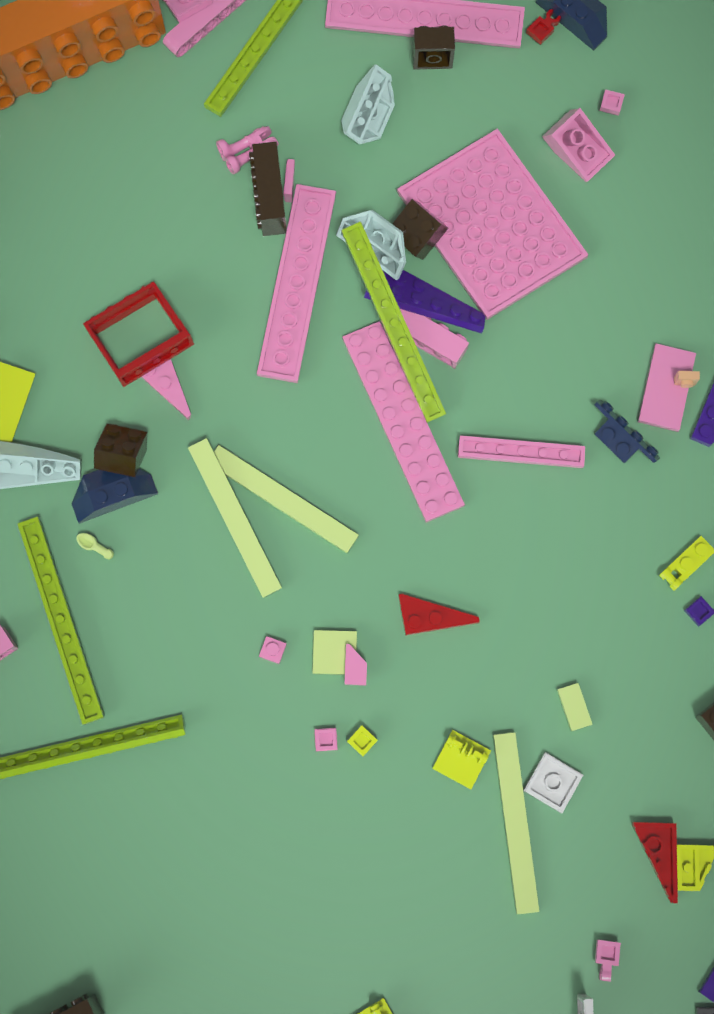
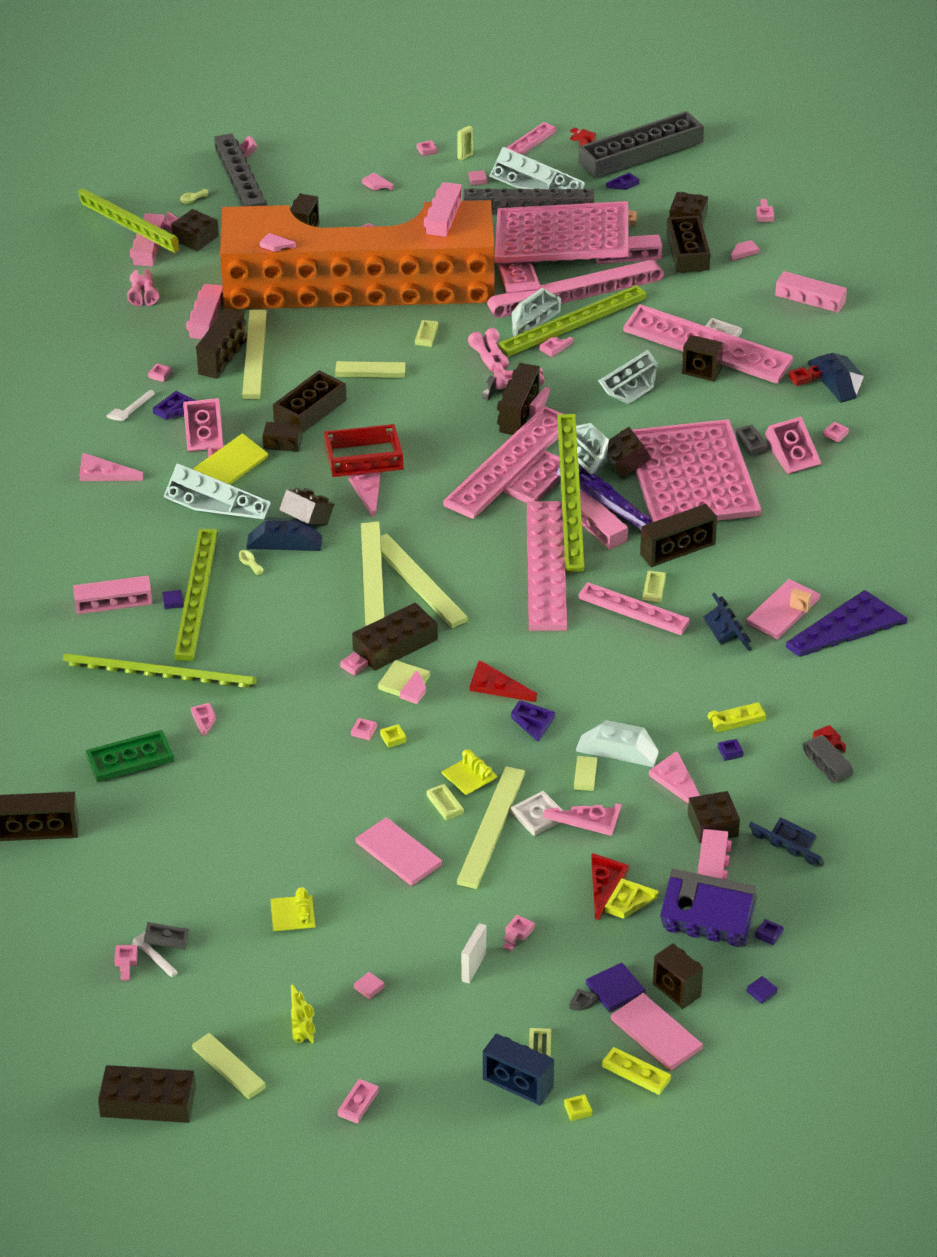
camera: 25 degrees right, 35 degrees down
none -> green plate [85,730,174,782]
none -> dark purple tile [162,590,183,609]
none -> bright pink tile [191,702,216,736]
none -> dark brown brick [263,422,302,452]
none -> dark brown brick [273,370,347,433]
none -> yellowish green tile [335,361,406,378]
none -> dark brown brick [352,602,438,671]
none -> bright pink tile [356,817,442,886]
none -> yellowish green tile [415,320,439,347]
none -> yellowish green tile [427,784,464,821]
none -> bright pink piece [468,328,509,372]
none -> dark grey tile [482,375,496,401]
none -> bright pink tile [504,450,561,503]
none -> light aqua wedge [511,288,561,337]
none -> dark purple wing [511,700,555,742]
none -> bright pink tile [539,337,573,357]
none -> bright pink wing [543,803,622,836]
none -> light aqua wedge [576,720,659,767]
none -> dark brown brick [640,504,717,567]
none -> yellowish green tile [643,571,666,602]
none -> bright pink wing [649,751,700,803]
none -> dark grey plate [736,425,768,455]

